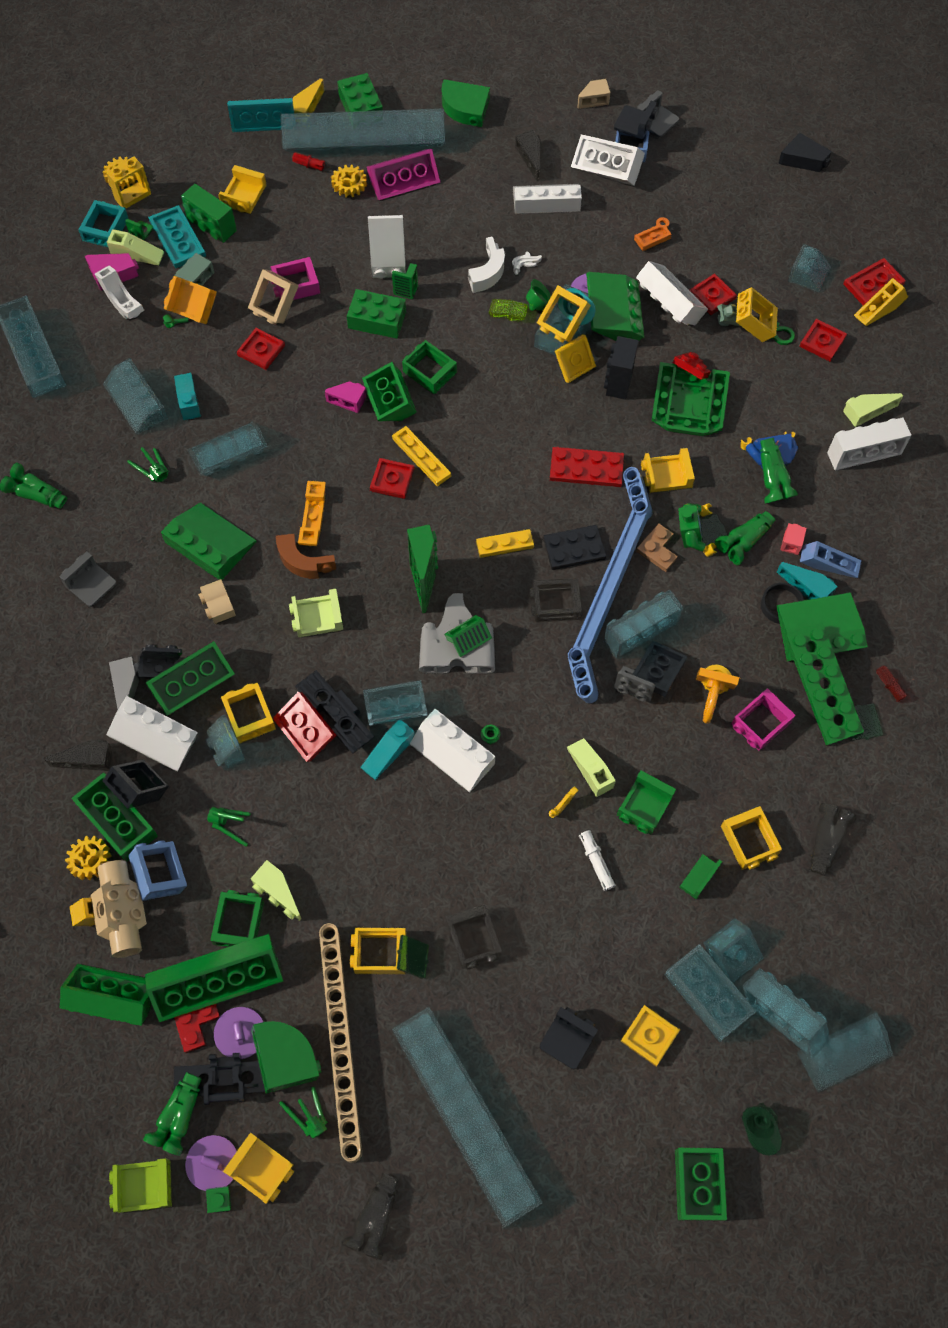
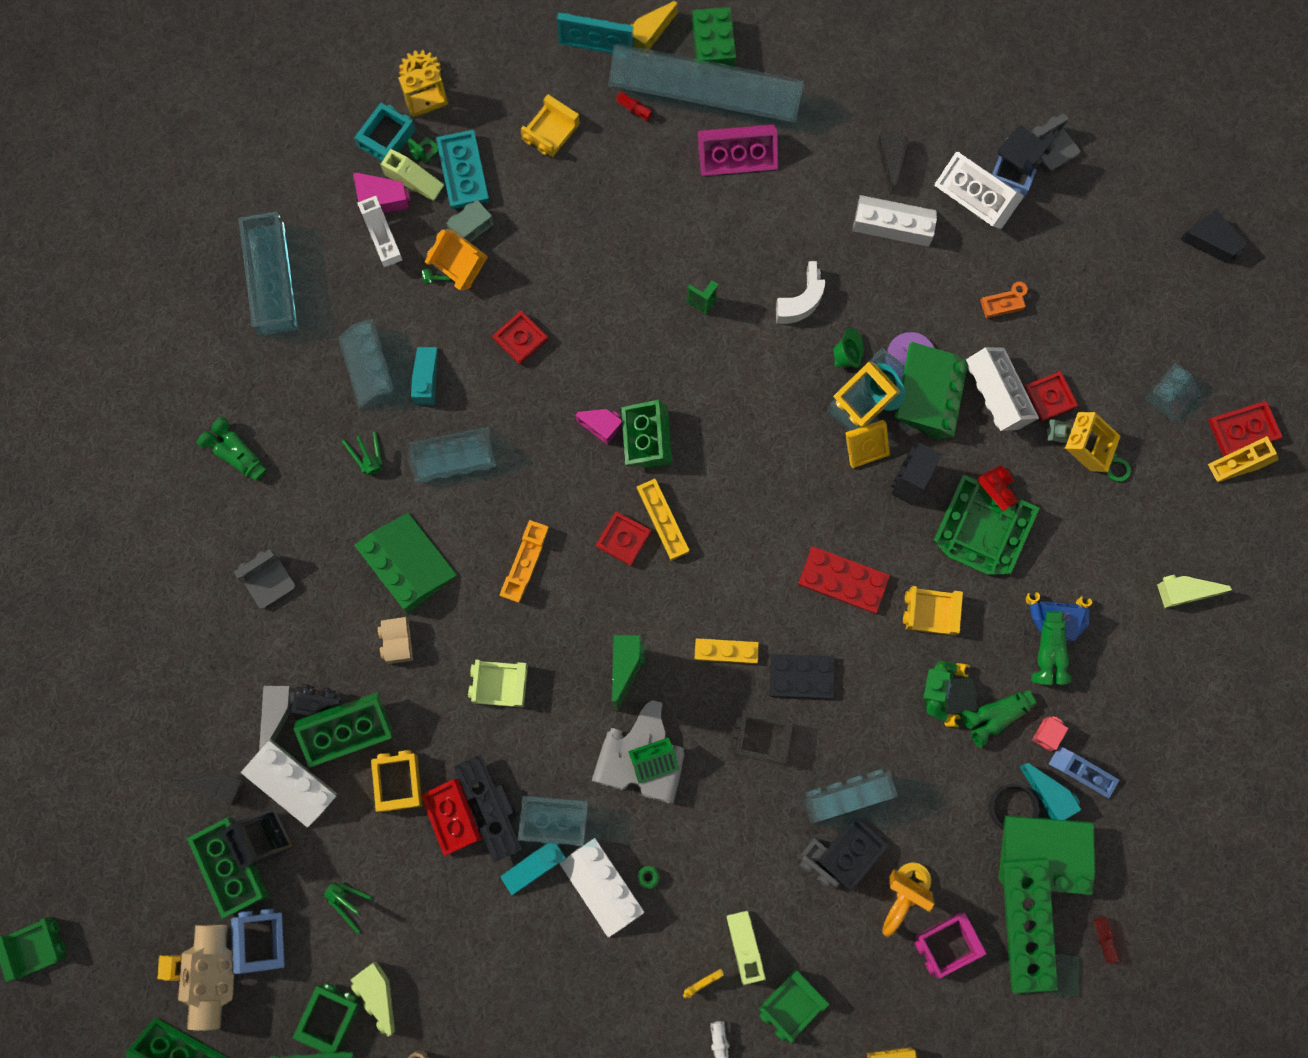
camera: 15 degrees right, 10 degrees up
yellow gear [65,836,111,880] -> none
green brick [181,184,237,243] -> none
clear light blue slope [206,714,246,771] -> none
tan window [248,269,299,325] -> none
dark pink window [271,257,320,300] -> none
dark orange arch [276,534,336,579] -> none
yellow gear [331,165,367,197] -> none
green brick [347,289,406,339] -> none
white slope [368,215,406,279] -> none
green window [402,340,457,394] -> none
green brick [442,79,490,127] -> none
clear neon green slope [489,299,528,321] -> none
white piece [512,252,542,275] -> none
medium blue piece [568,467,652,703] -> none
tan slope [578,79,610,109] -> none
medium nougat plate [636,524,678,572] -> none
red plate [799,319,847,362] -> none
white brick [827,418,911,470] -> none

